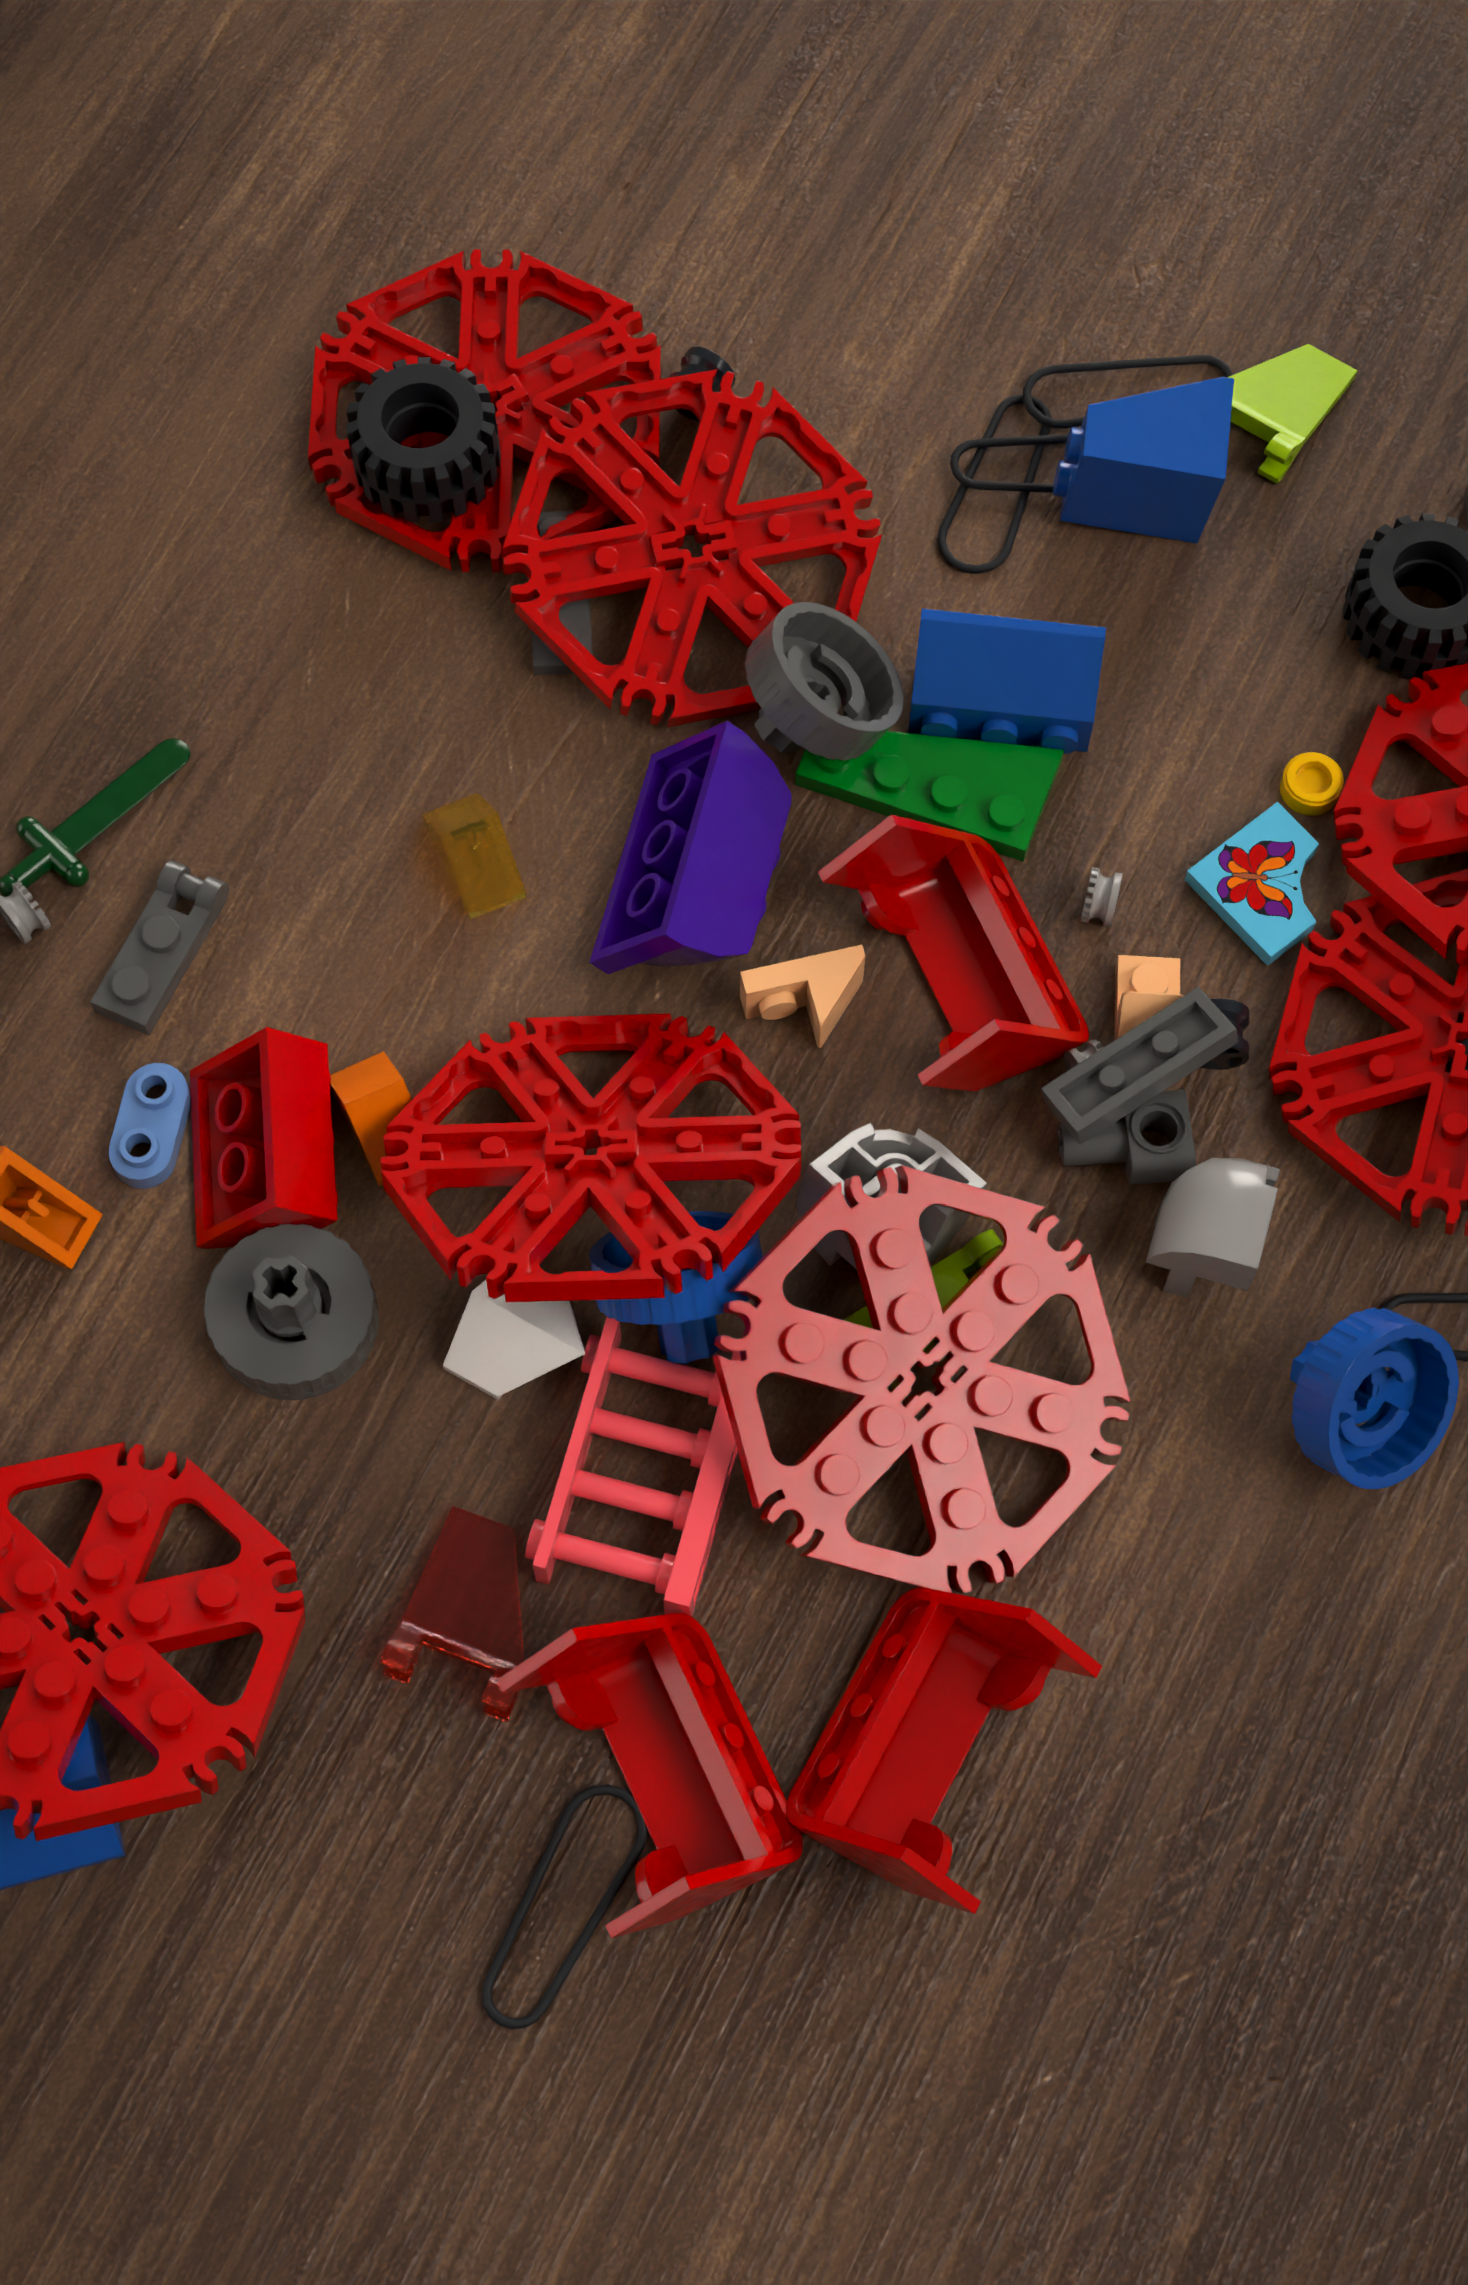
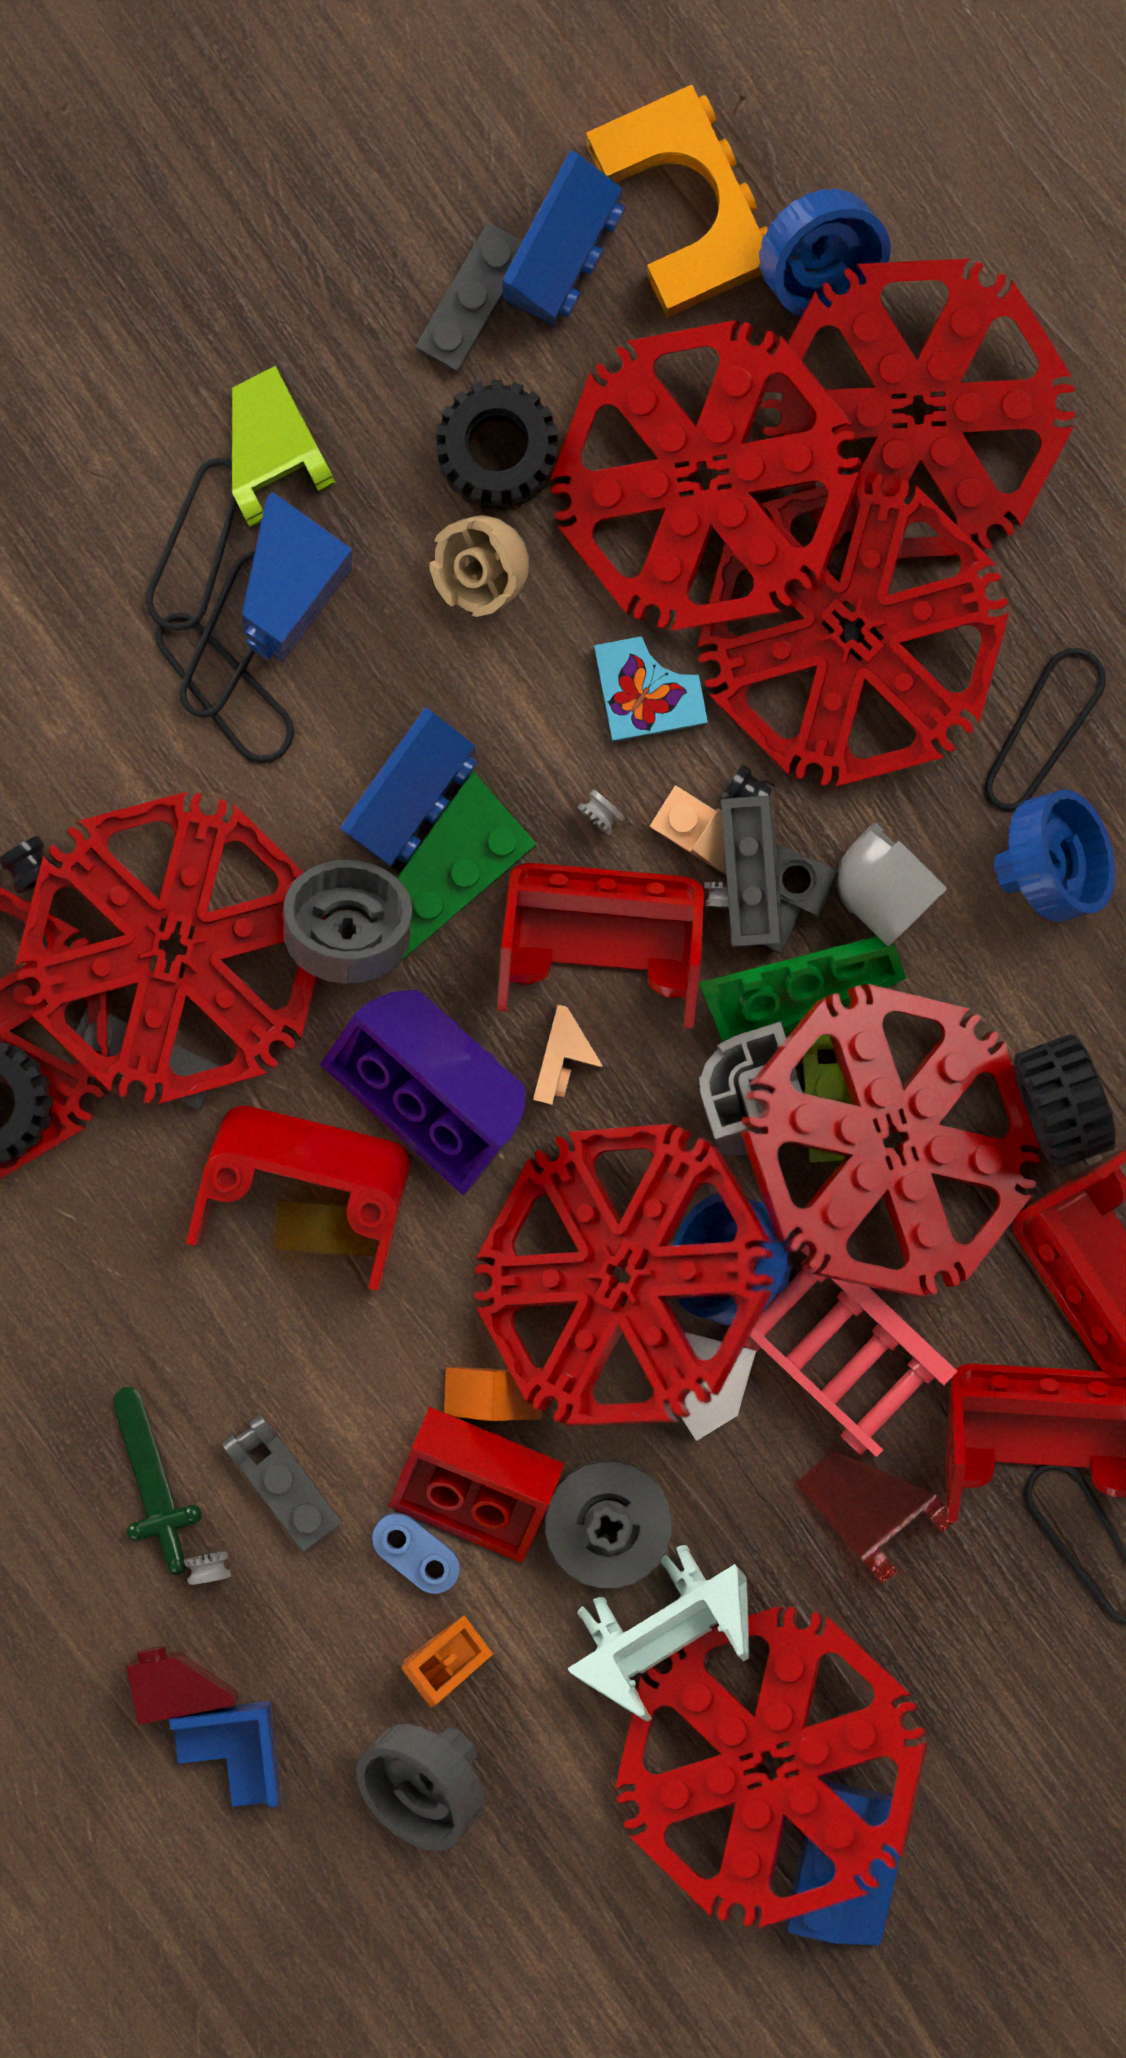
camera: 60 degrees left, 20 degrees up
yellow tile [1280,752,1344,816] -> none
none -> red windscreen [186,1105,411,1291]
none -> tan cylinder [430,515,529,617]
none -> light aqua hose [568,1545,749,1721]
none -> green wing [698,936,906,1042]
none -> black tyre [1014,1034,1116,1169]

